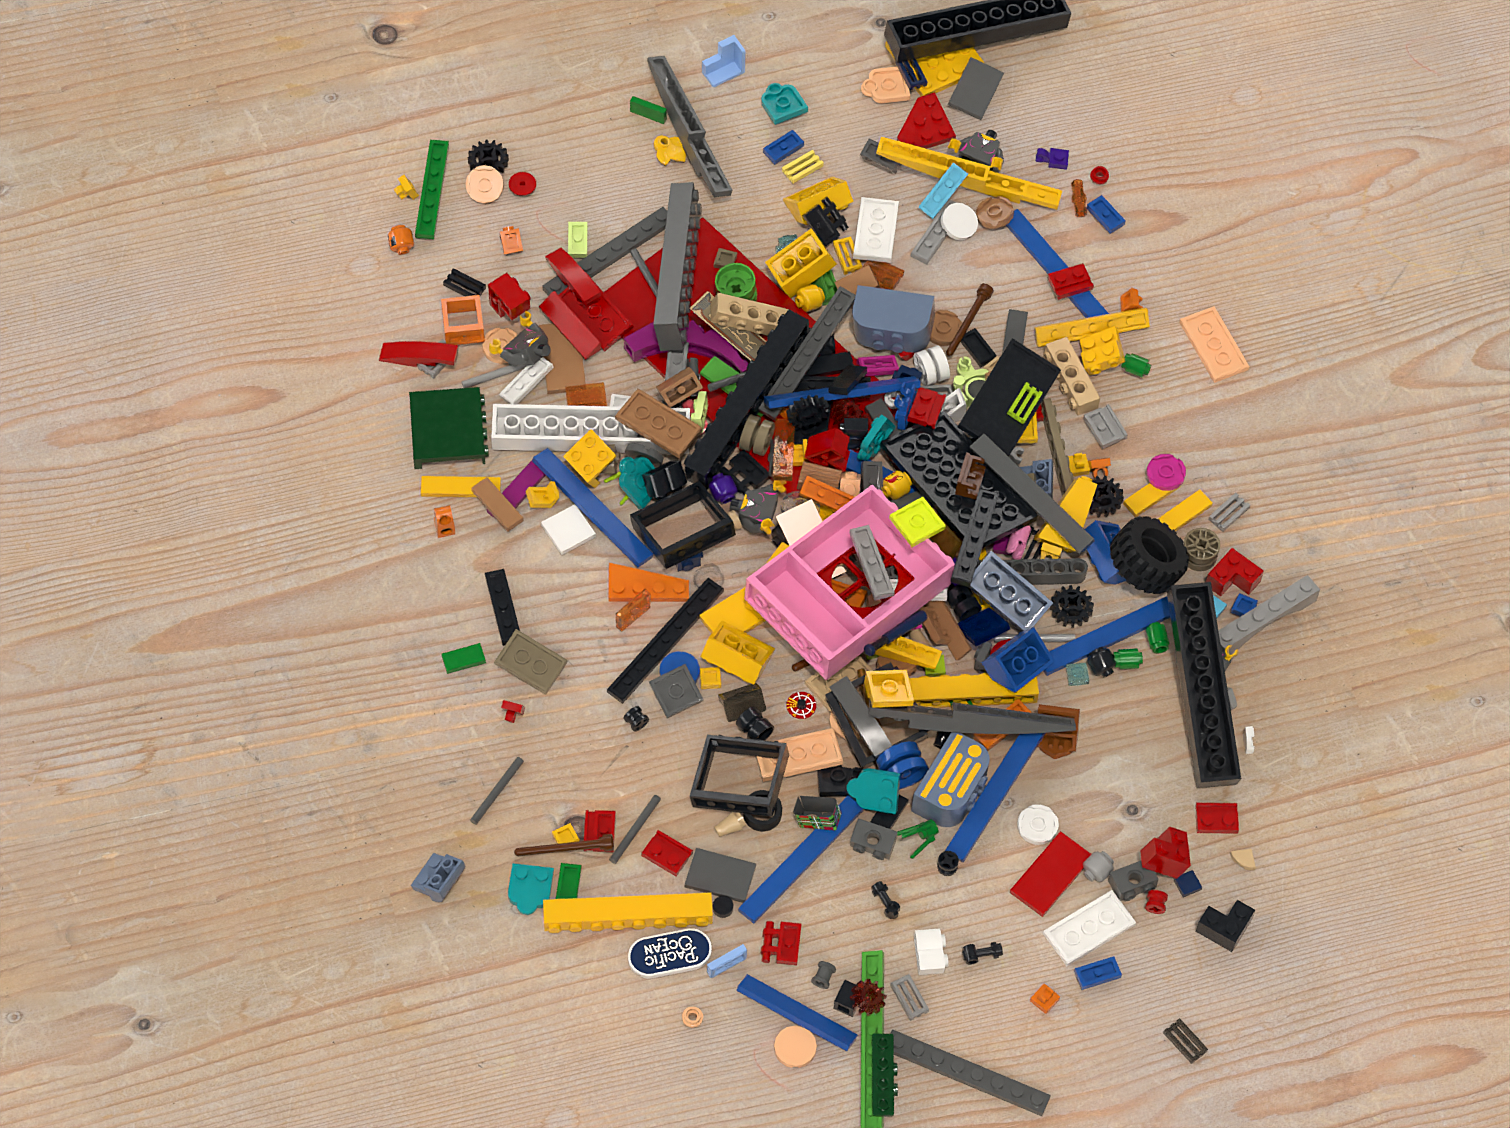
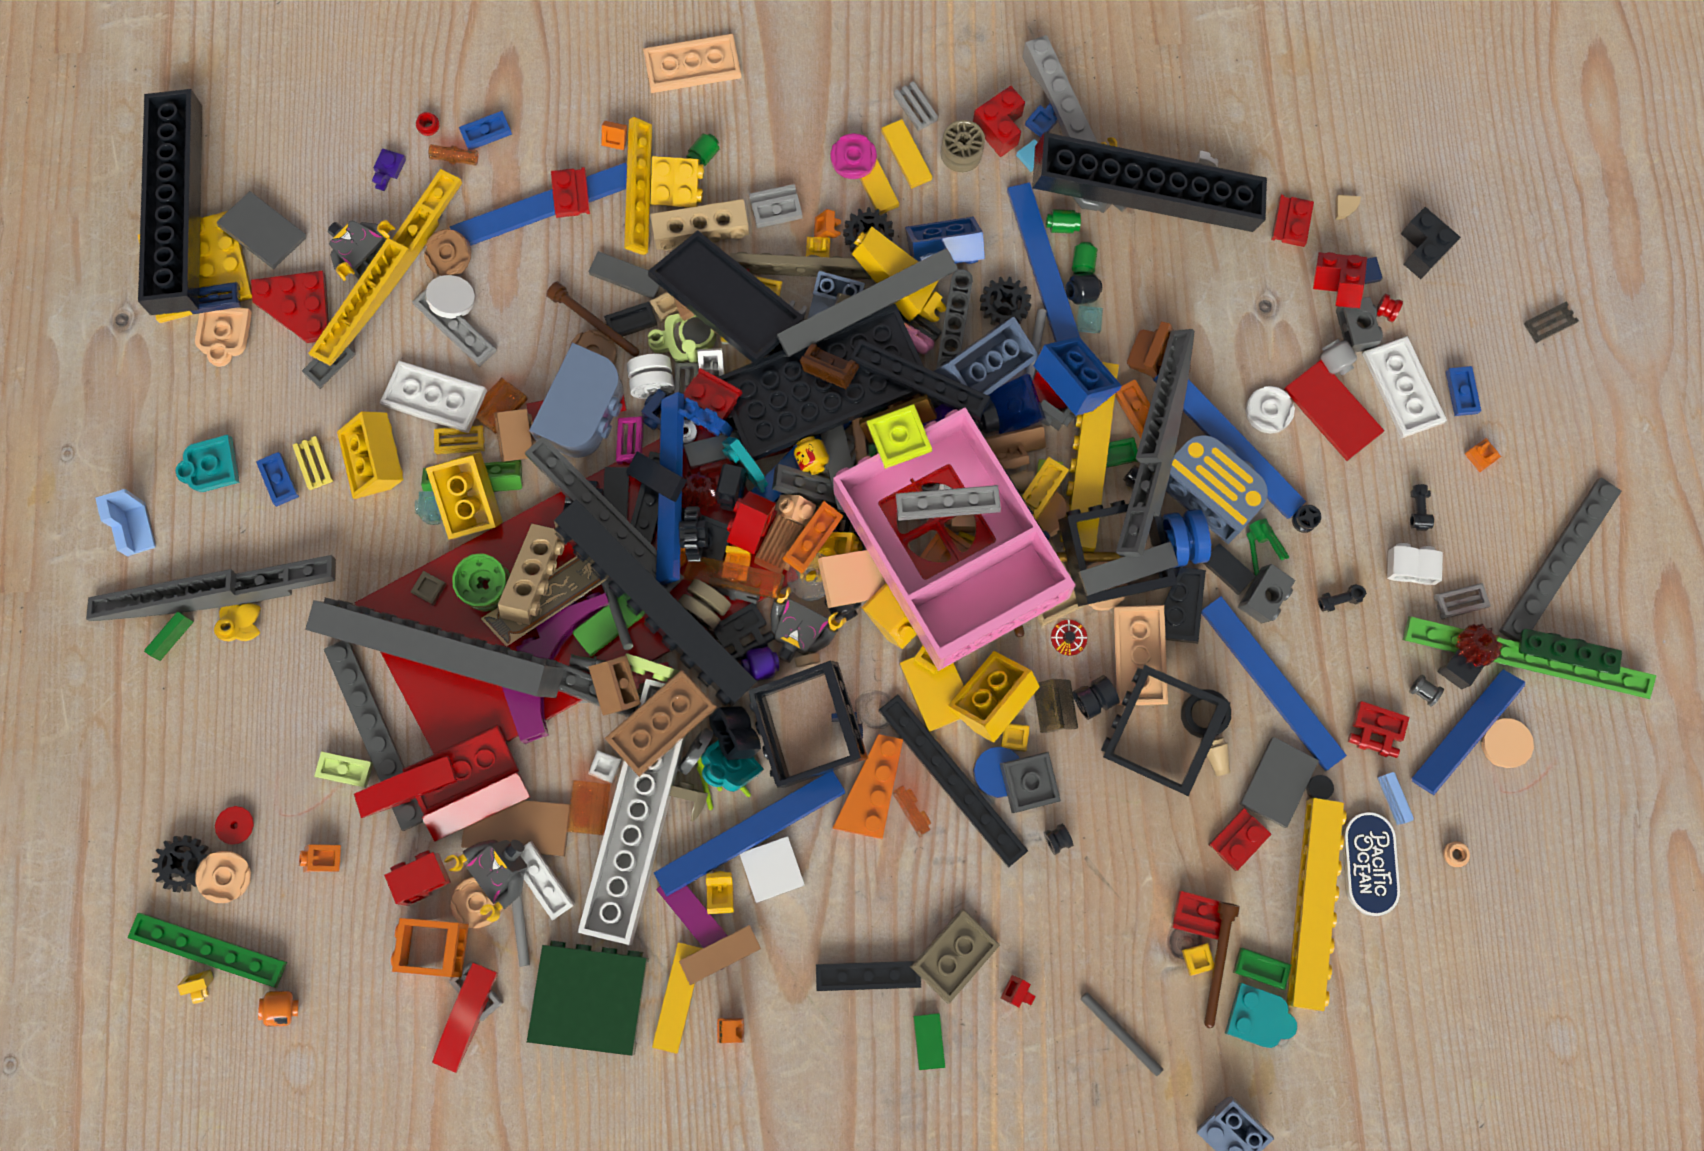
camera: 80 degrees left, 15 degrees up
black tile [443,268,486,296] -> none
yellow bracket [563,429,616,488] -> none
dark grey bar [609,795,661,864] -> none
dark grey bar [630,248,658,298] -> none
piece [793,796,842,830] -> none
yellow head [795,284,825,312] -> none
black plate [802,196,849,246] -> none
teal plate [847,768,900,814] -> none
yellow plate [864,670,914,708] -> none
medium azure tile [918,162,968,219] -> none
lime tile [1007,382,1043,424] -> none
black tyre [1110,516,1189,594] -> none

